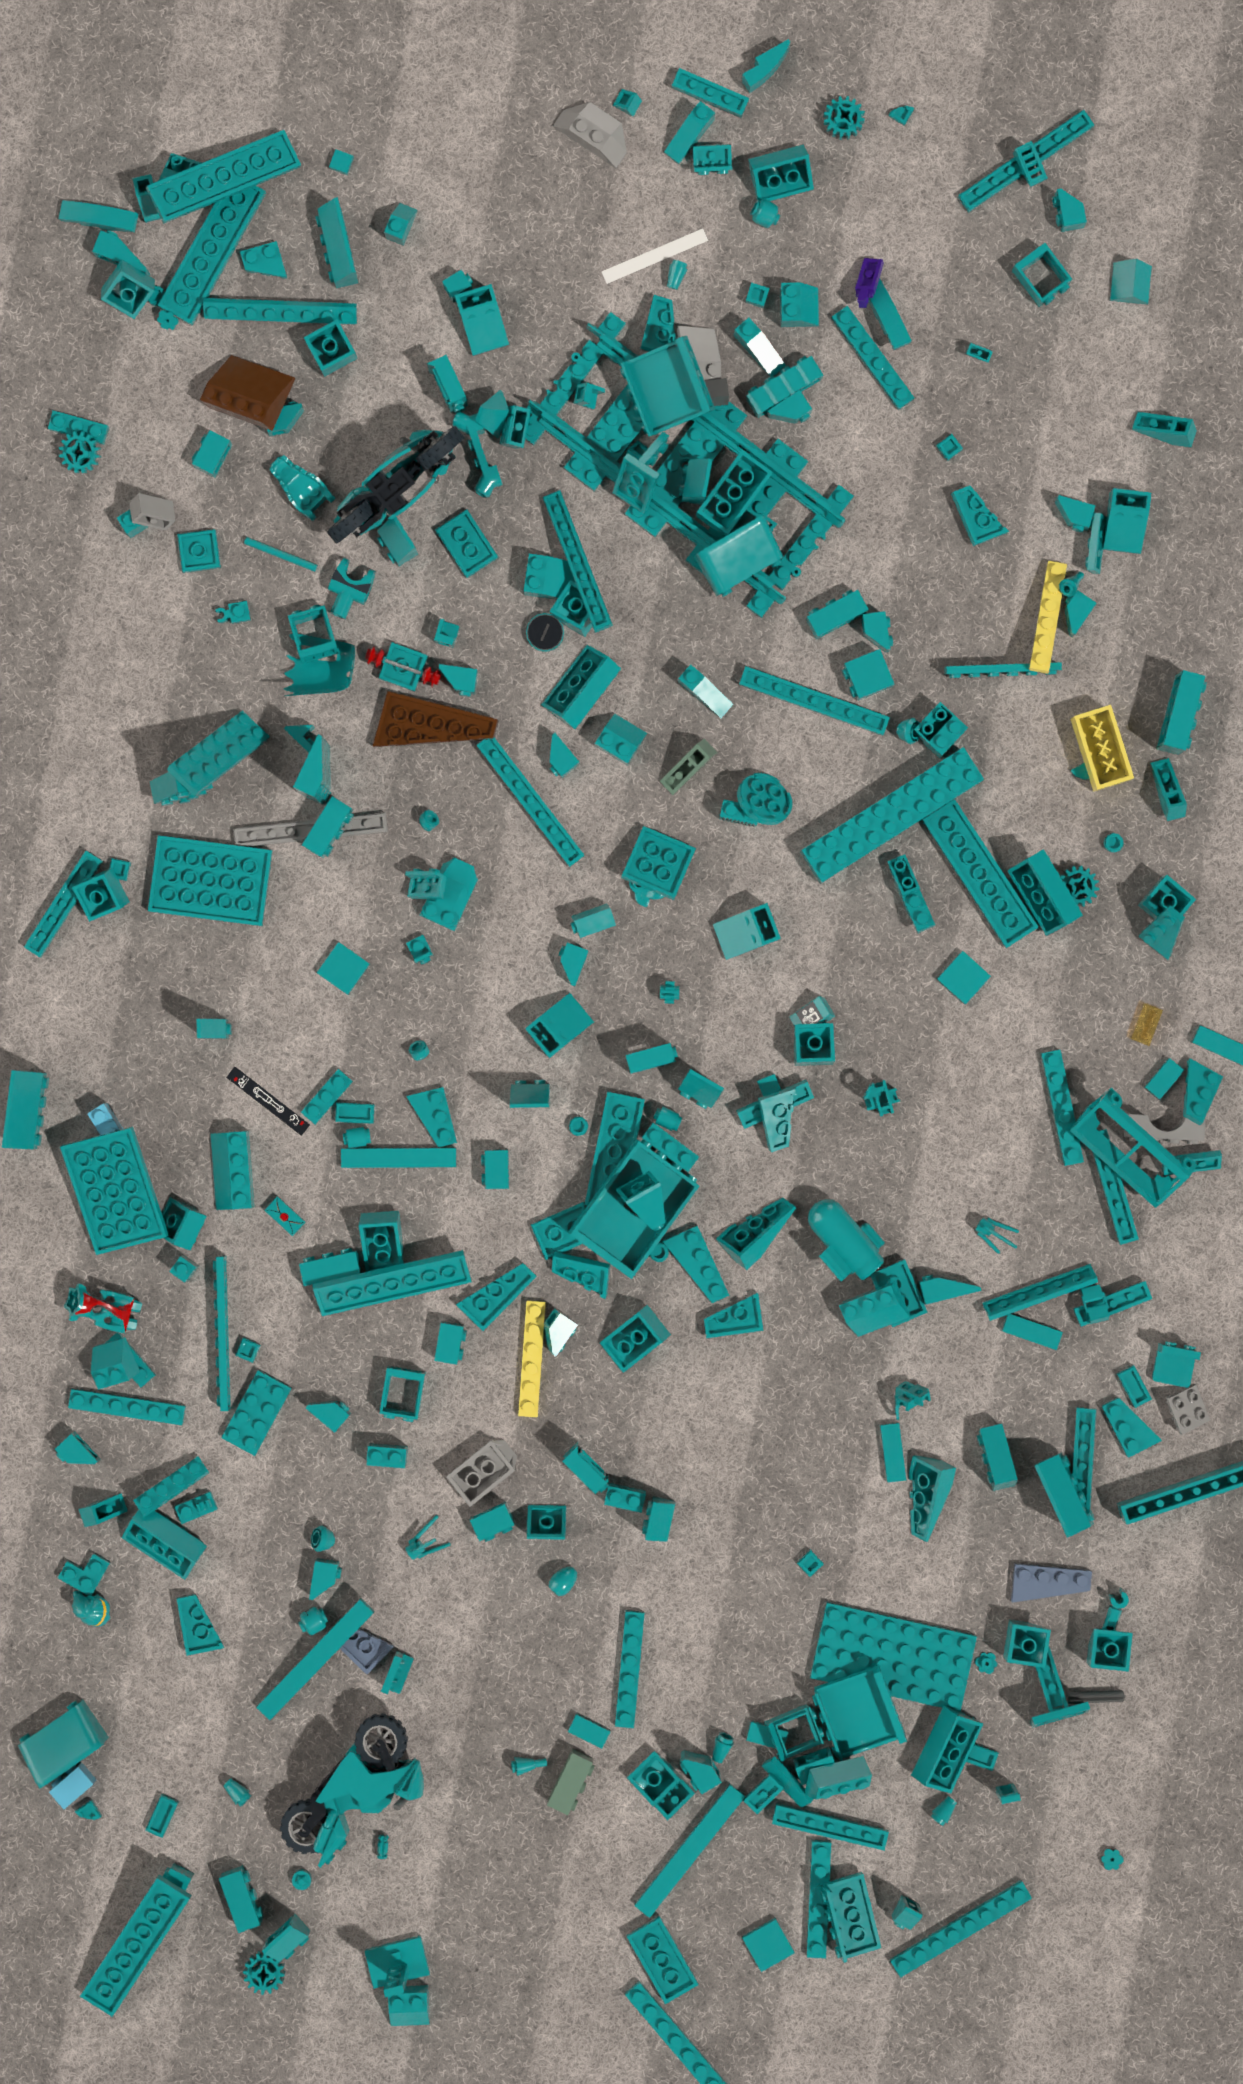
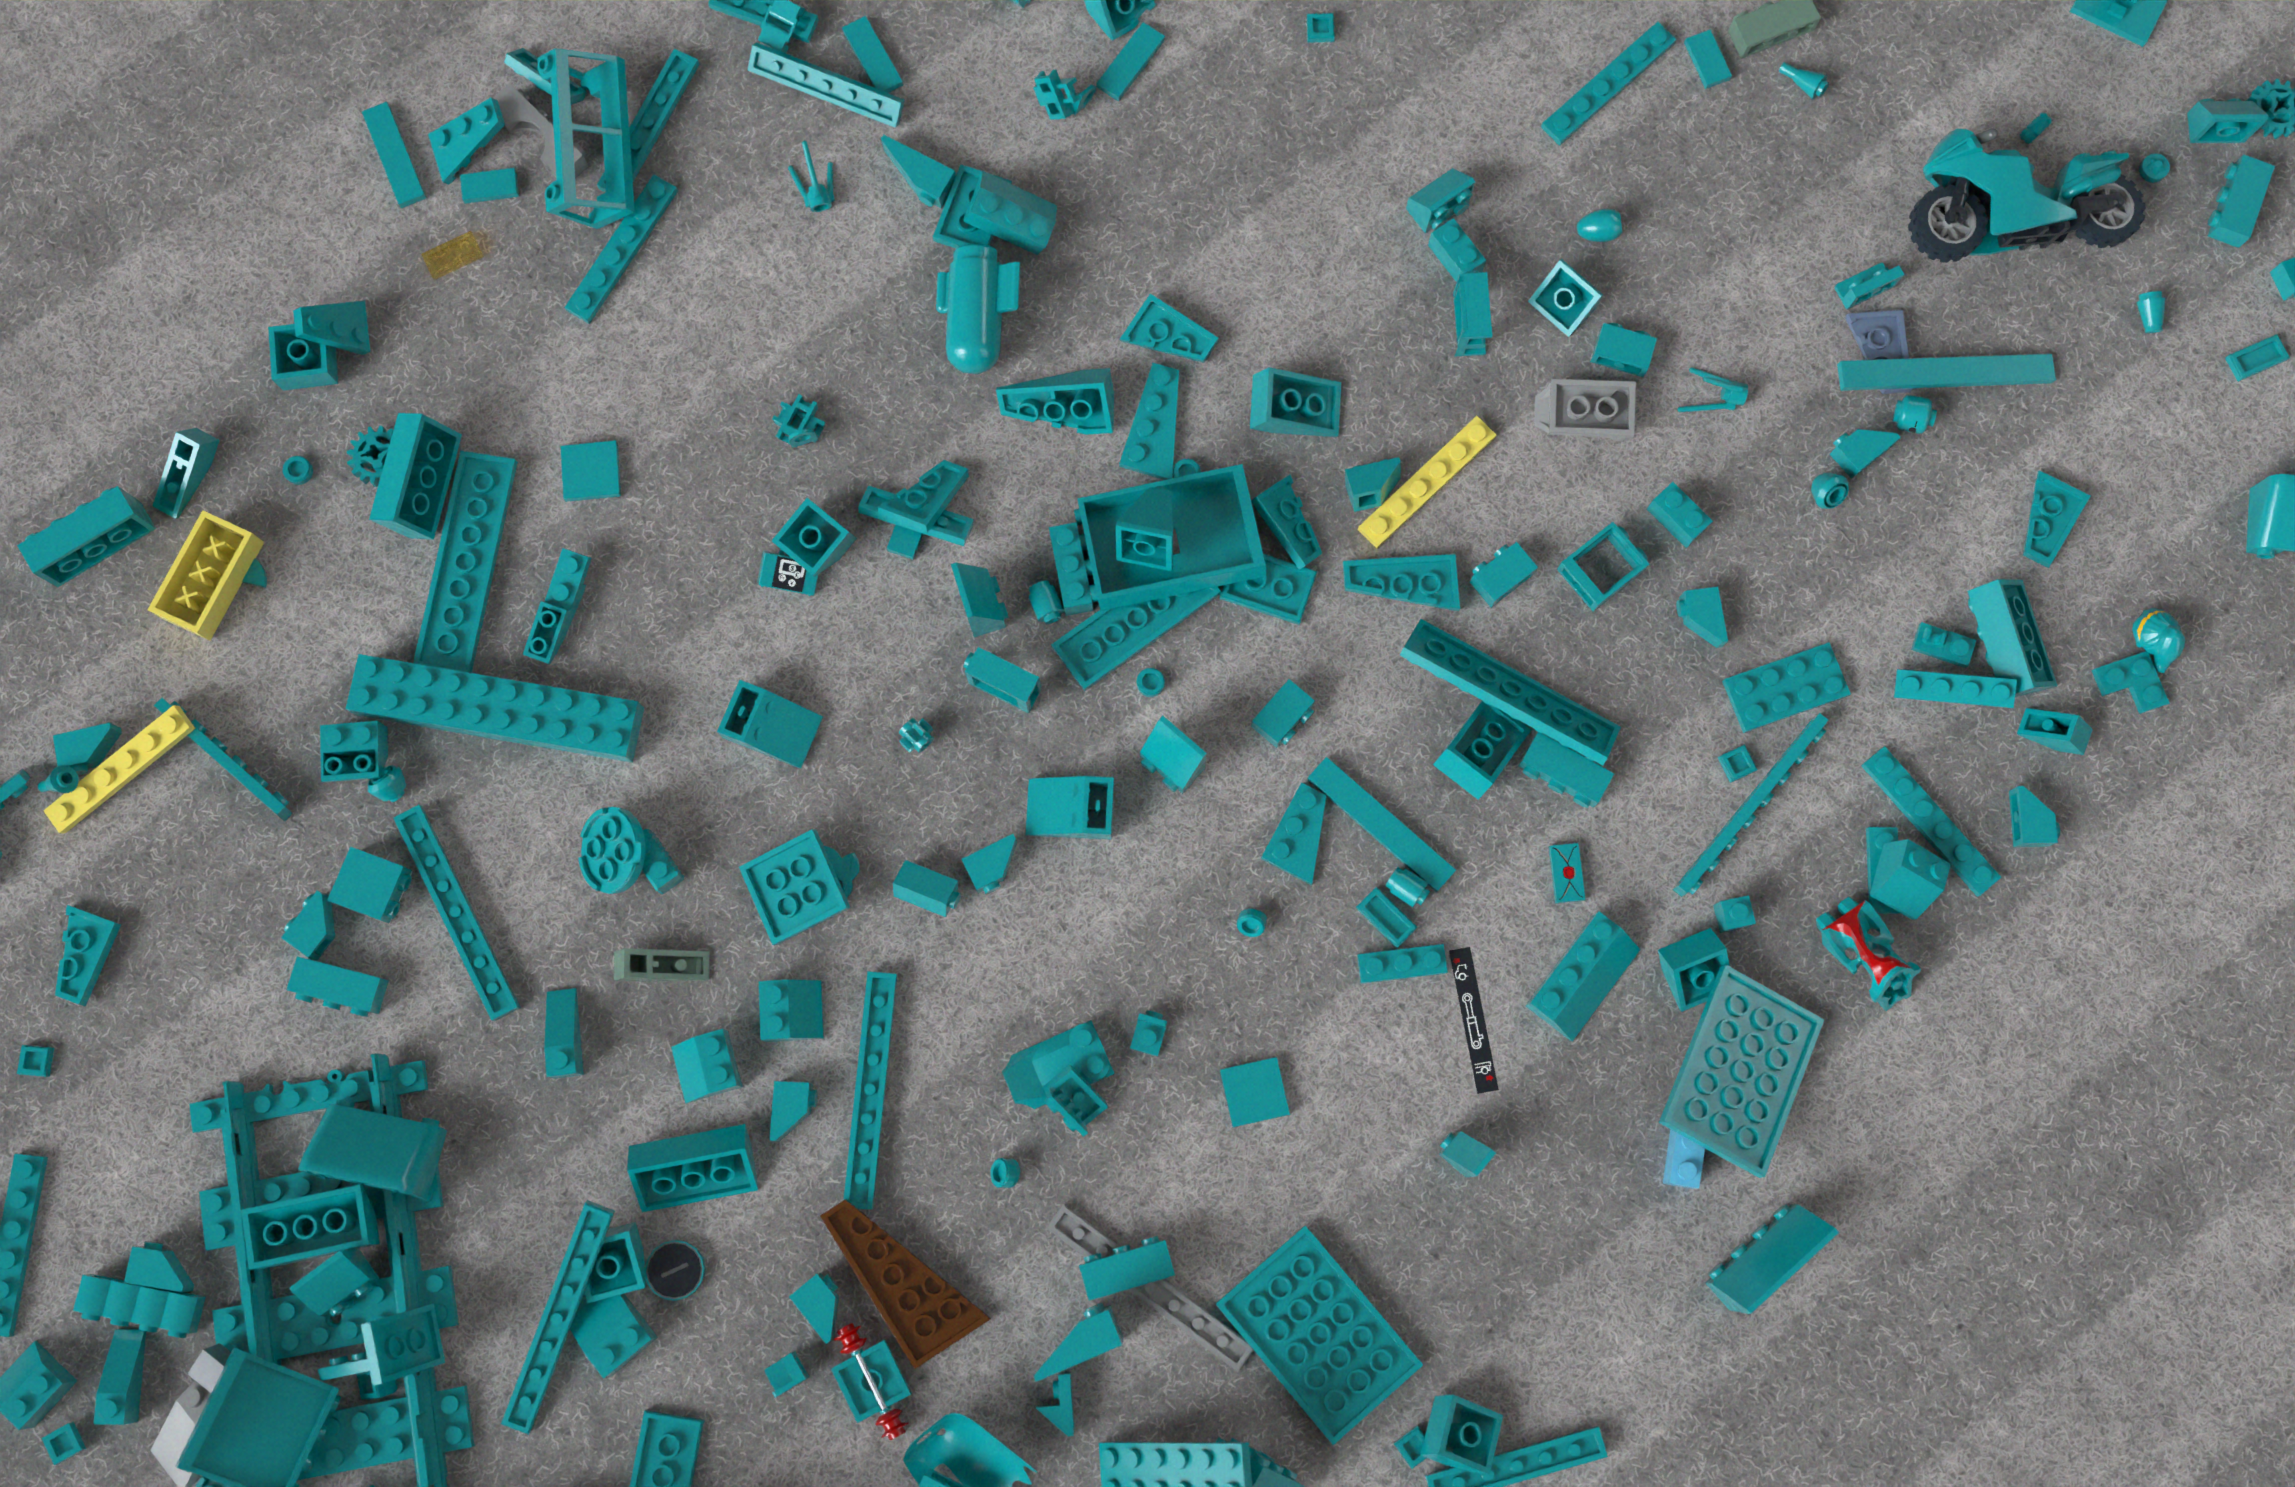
camera: 135 degrees left, 10 degrees down
none -> teal slope [759,979,824,1042]

